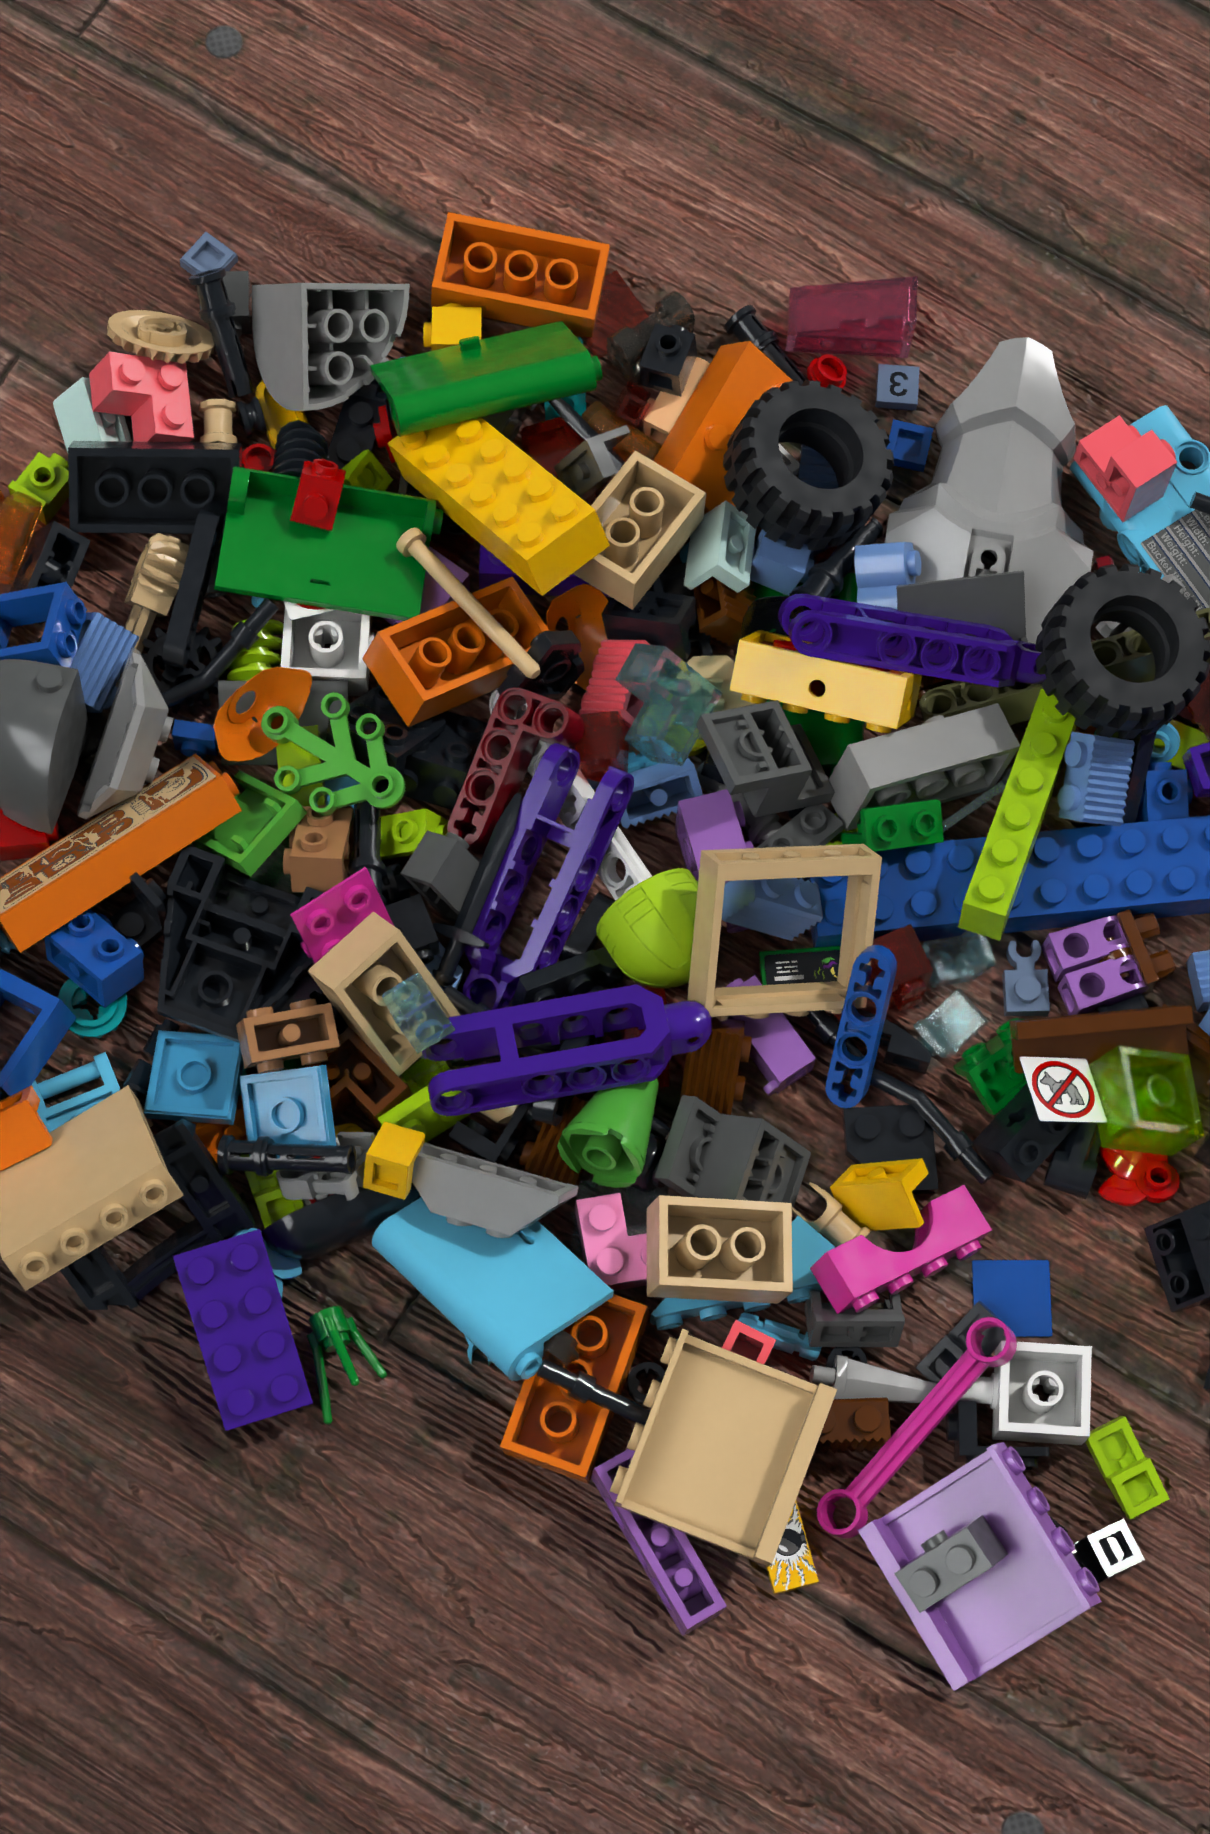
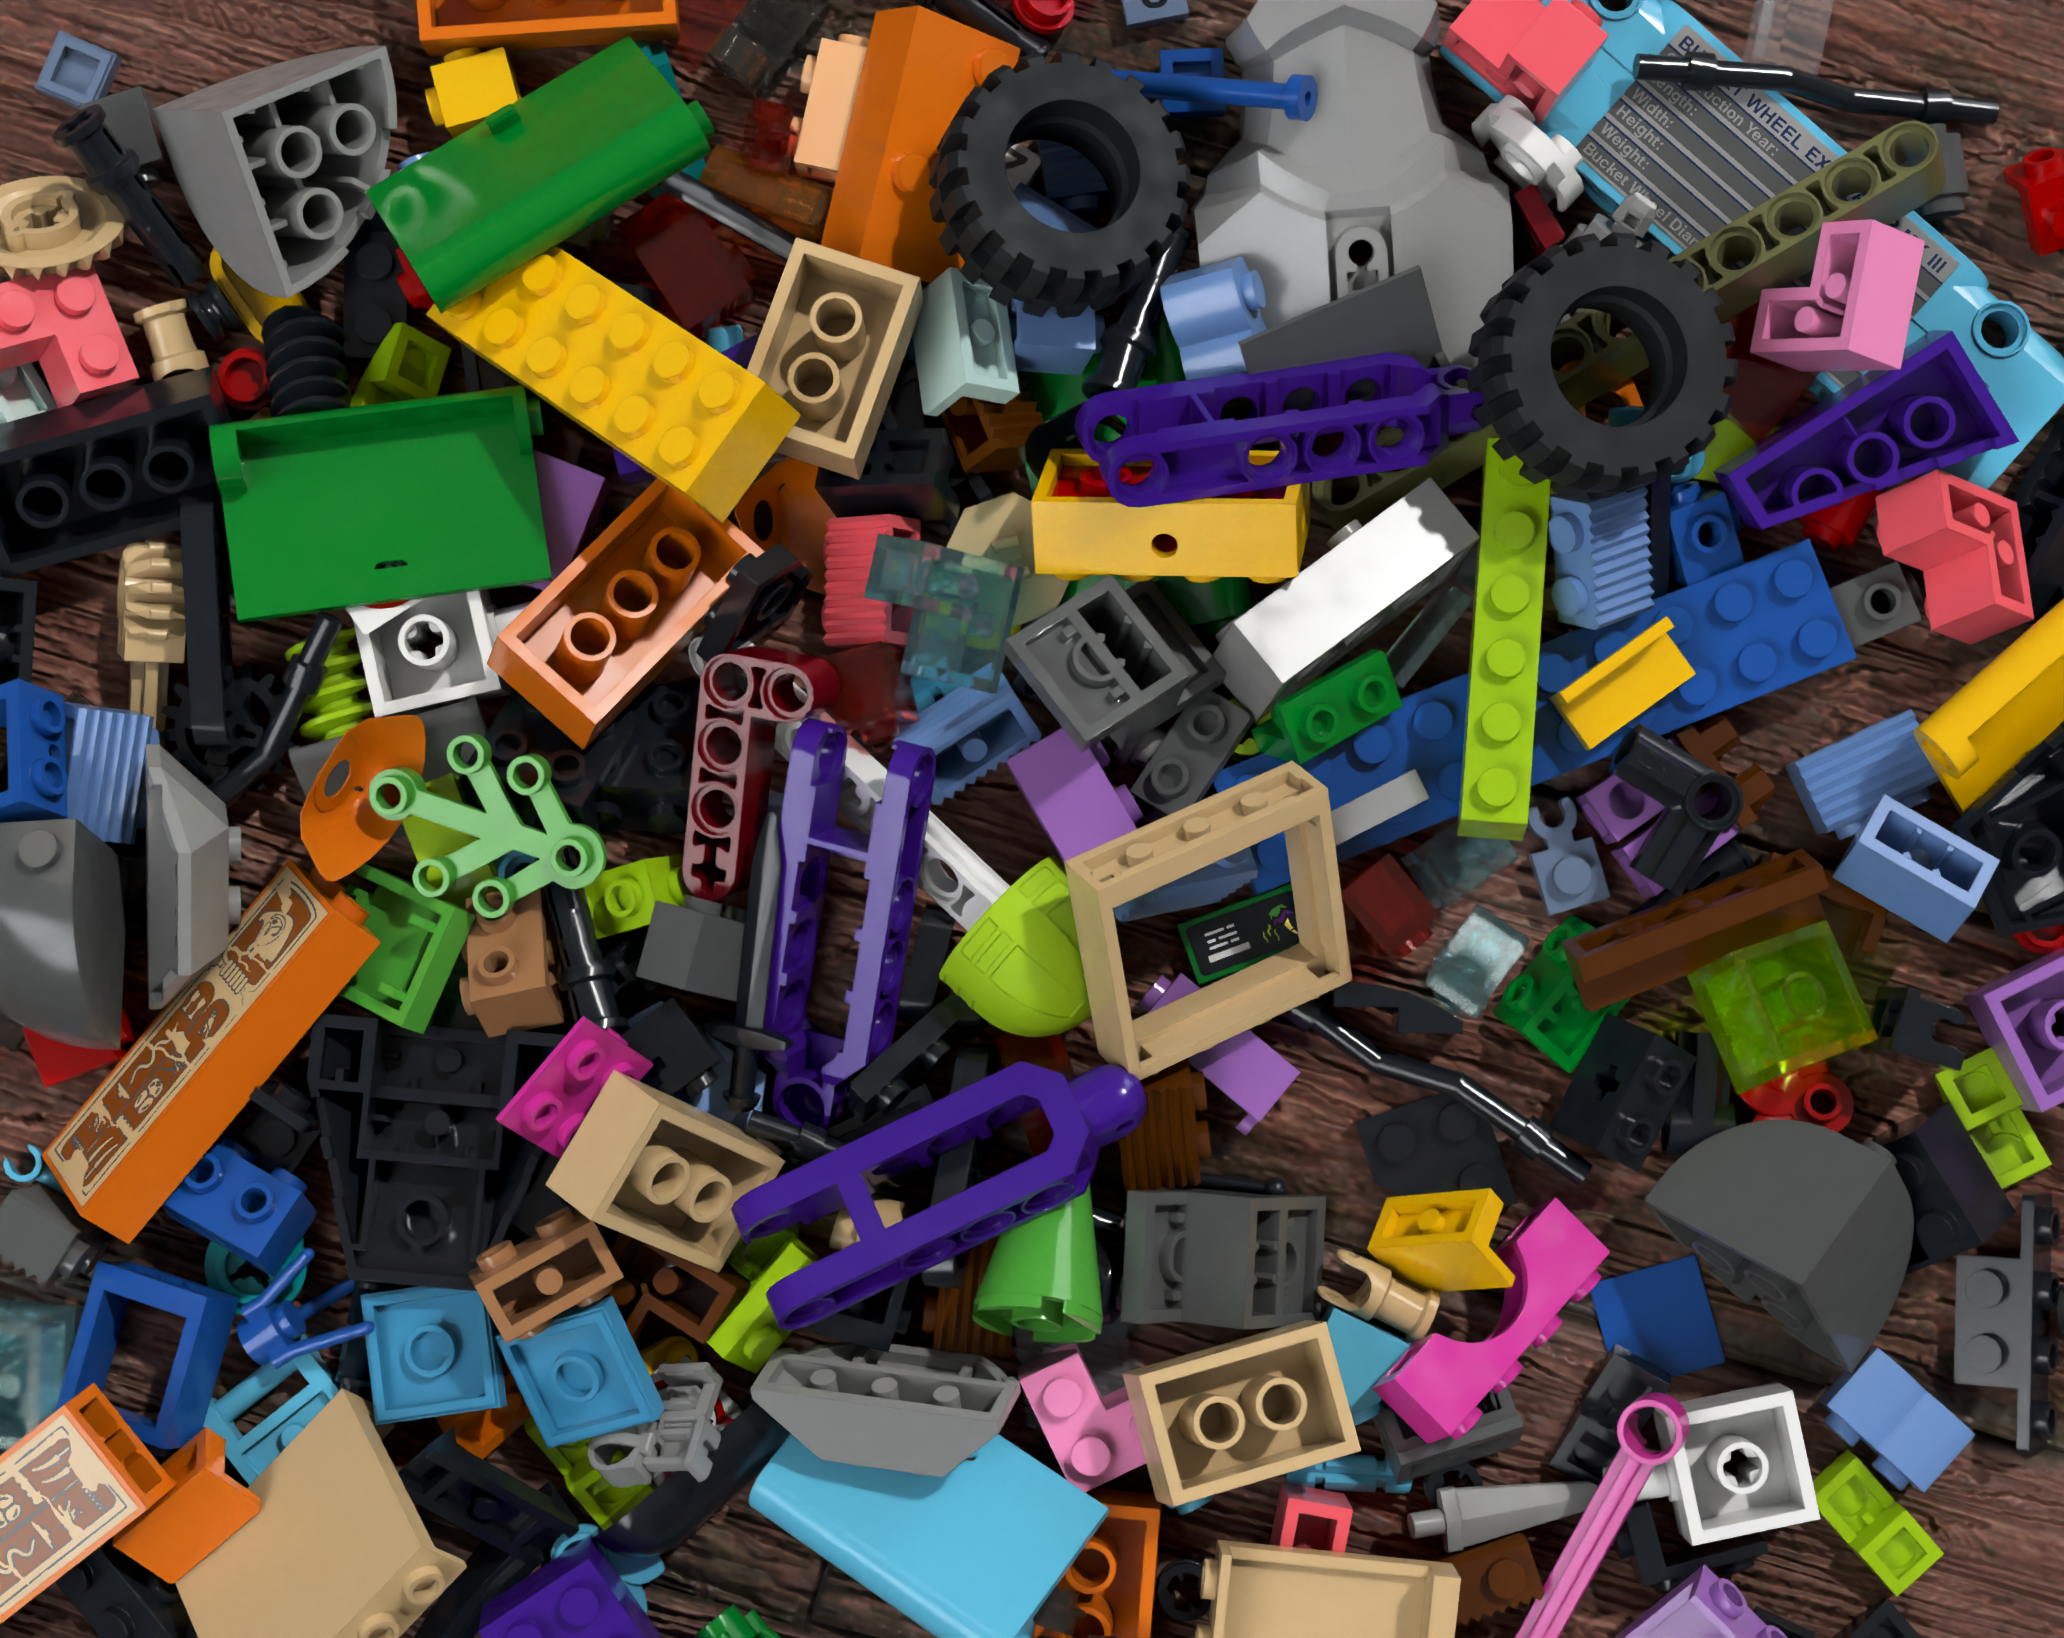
camera: 10 degrees left, 15 degrees up
blue plate [172,719,219,758] -> none
black pin [217,1135,357,1177] -> none
red bracket [290,459,346,531] -> none
yellow panel [363,1121,425,1200] -> none
clear light blue bracket [382,973,456,1054] -> none
tan bar [396,527,540,679] -> none
dark grey panel [554,425,631,500] -> none
black brick [639,323,697,397] -> none
blue beam [825,945,897,1108] -> none
sticker [1019,1057,1107,1123] -> none
none -> blue plant [237,1248,375,1369]
none -> blue bar [1111,69,1318,122]
none -> light grey beam [1331,769,1430,846]
none -> white plate [1471,94,1584,212]
none -> yellow panel [1549,616,1696,751]
none -> black piece [1608,723,1743,897]
none -> dark grey brick [1644,1120,1914,1373]
none -> medium blue brick [1818,1345,1975,1493]

